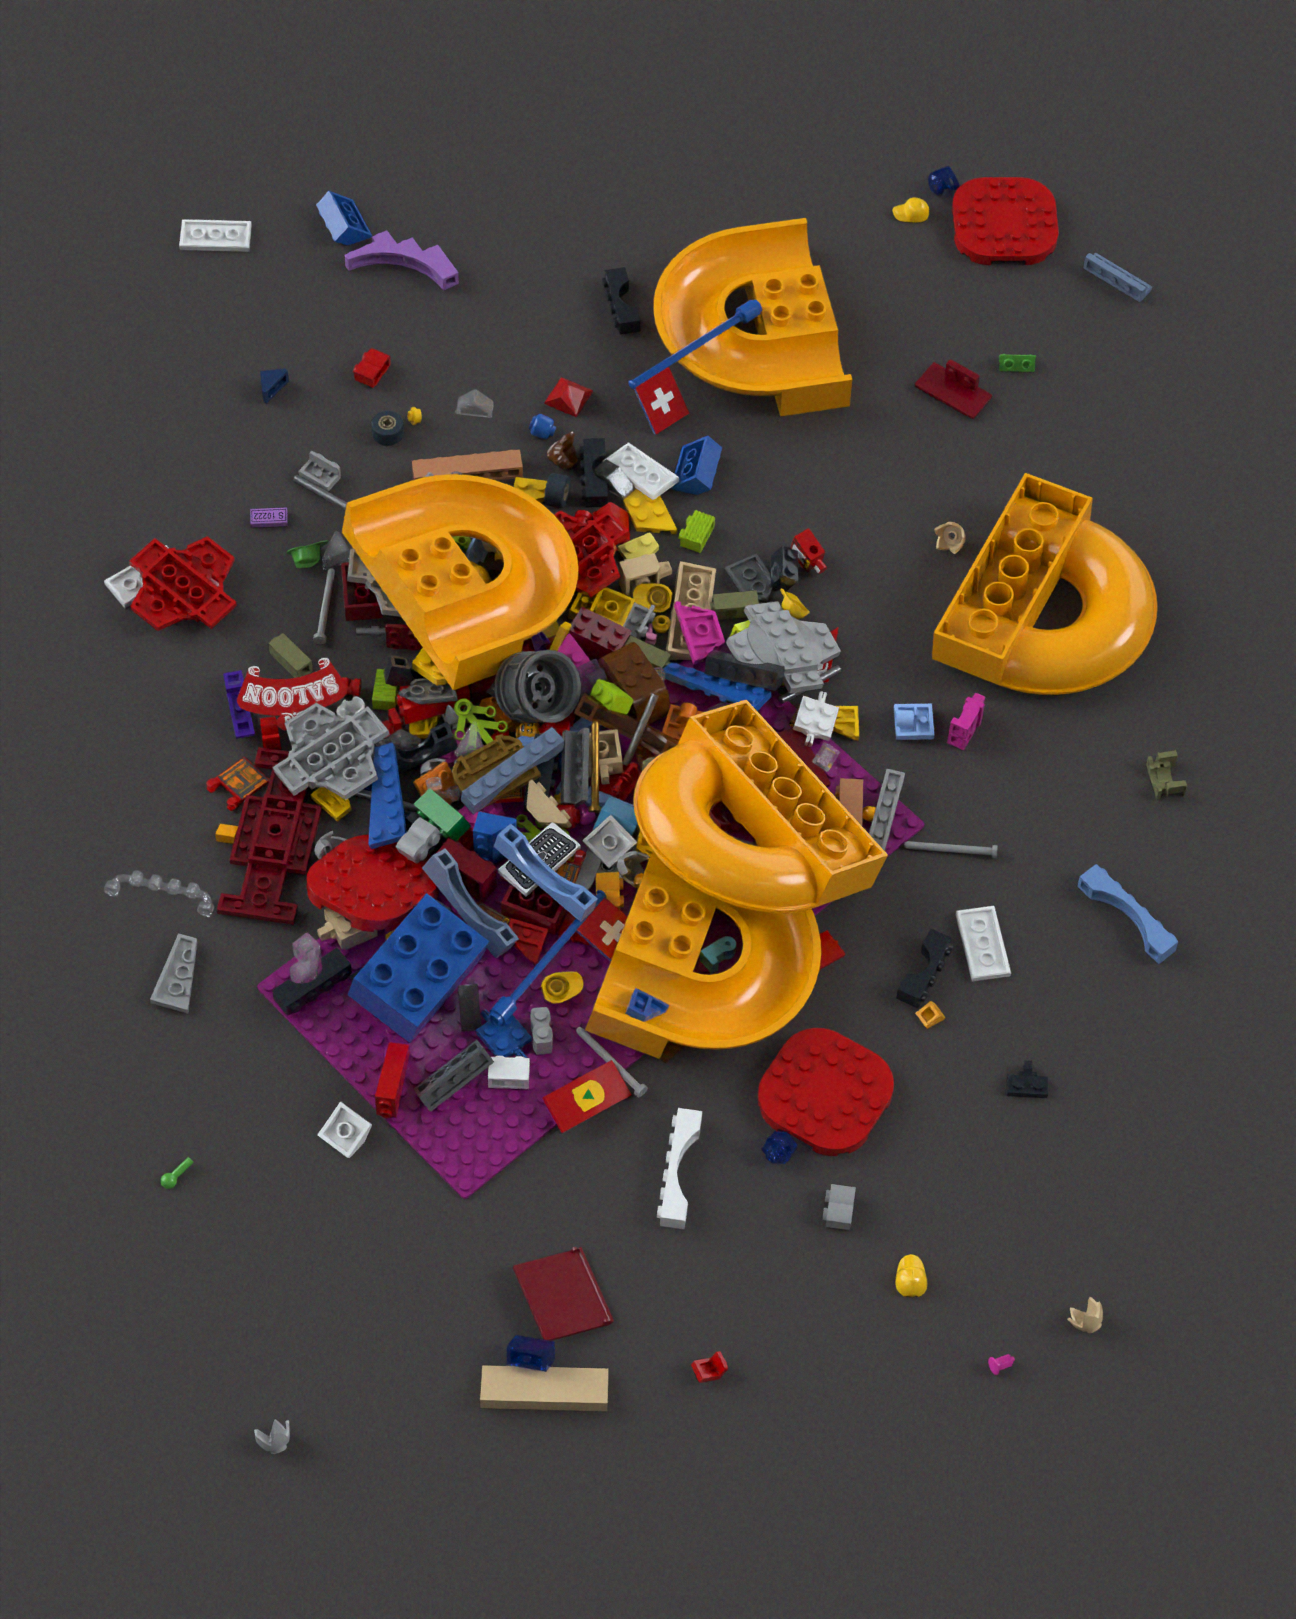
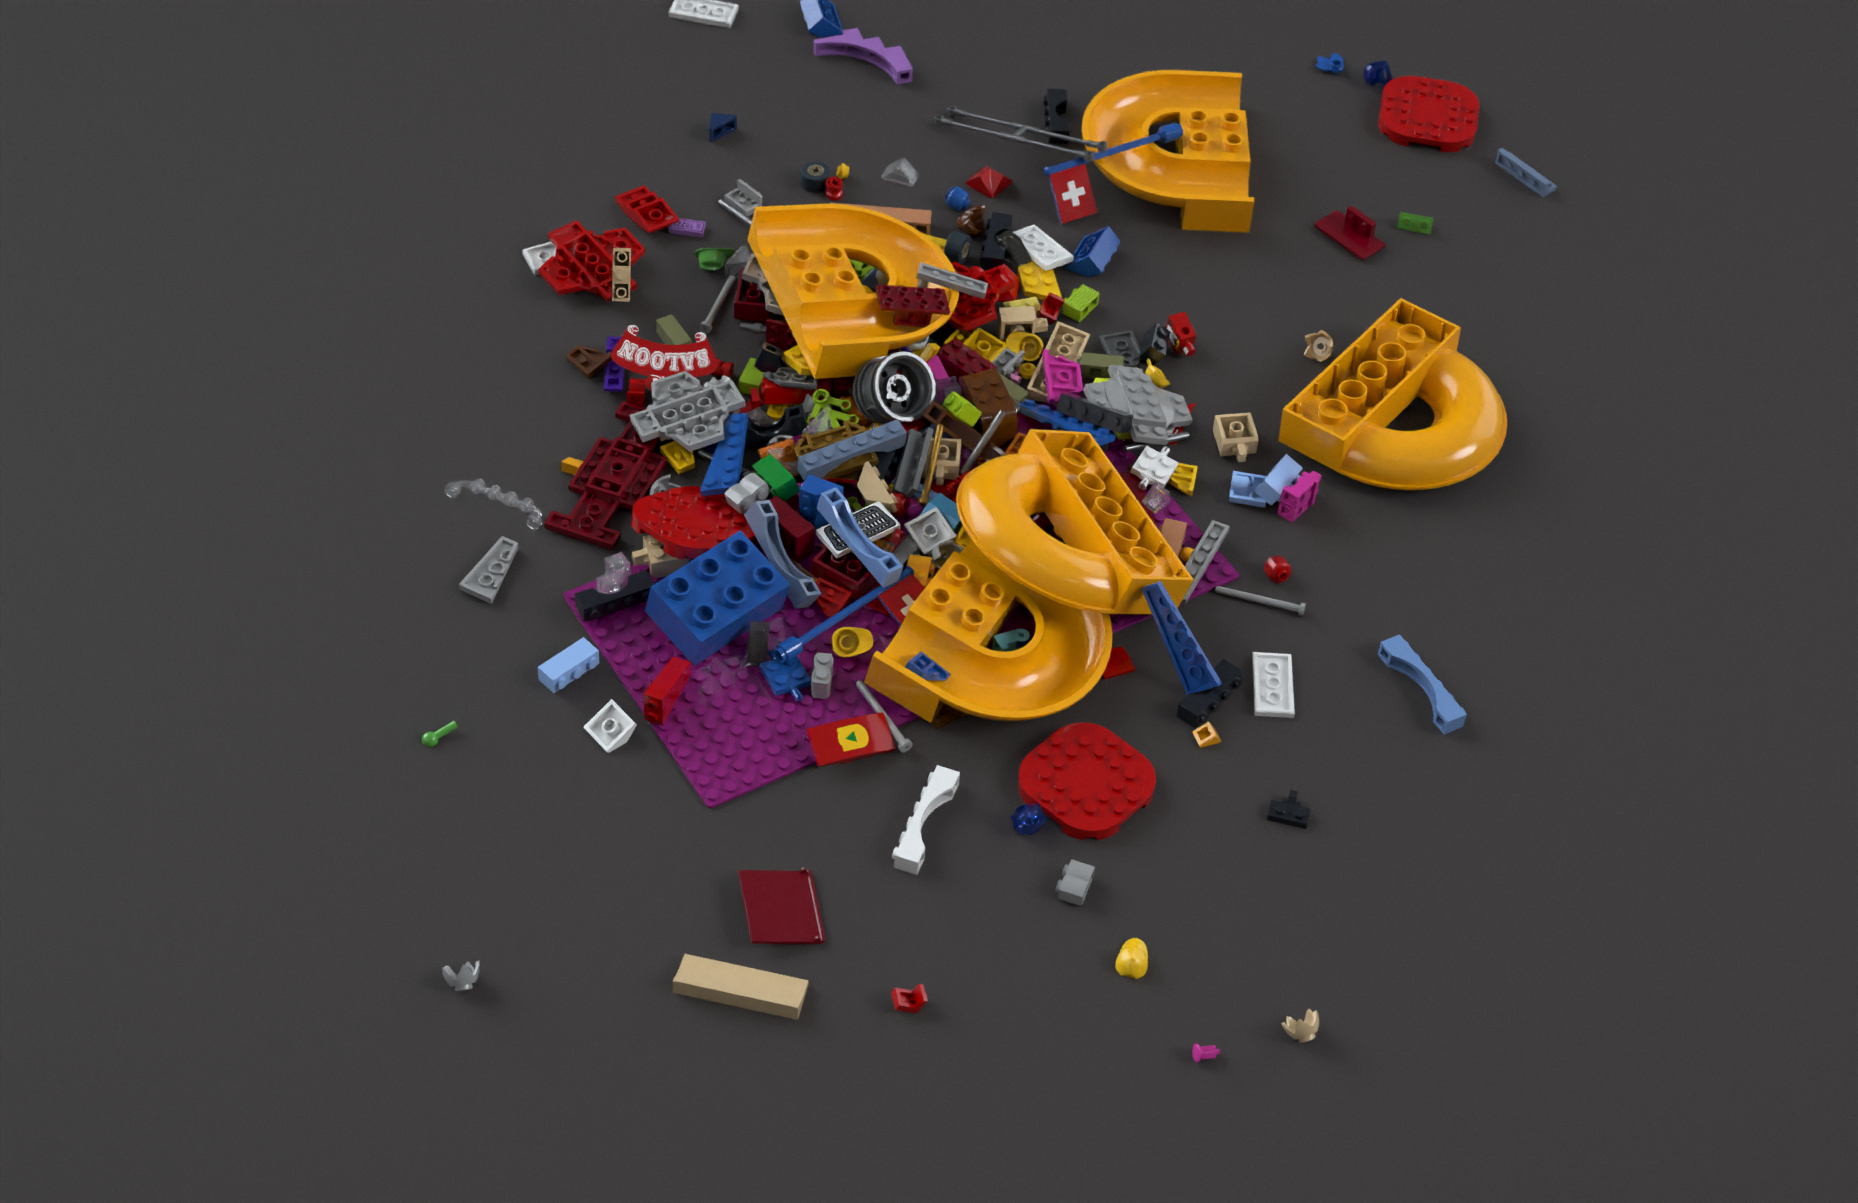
camera: 10 degrees right, 10 degrees down
flag [206,757,270,811] -> none
red brick [353,348,391,388] -> none
dark grey fence [413,1040,494,1112] -> none
white brick [488,1056,530,1089] -> none
clear blue brick [507,1335,555,1372] -> none
yellow piece [892,197,929,223] -> none
olive piece [1146,750,1187,800] -> none
none -> light blue brick [538,637,599,693]
none -> reddish brown wing [565,345,612,379]
none -> tan slope [612,248,631,302]
none -> red slope [615,185,679,234]
none -> red wheel [826,177,843,201]
none -> dark red bracket [875,285,950,327]
none -> light grey piece [916,262,988,299]
none -> dark grey bar [934,106,1107,162]
none -> red bracket [1038,292,1065,324]
none -> blue wing [1141,581,1222,695]
none -> tan hinge [1213,412,1258,462]
none -> light blue brick [1255,454,1303,506]
none -> red head [1264,555,1292,583]
none -> blue plate [1316,52,1344,74]

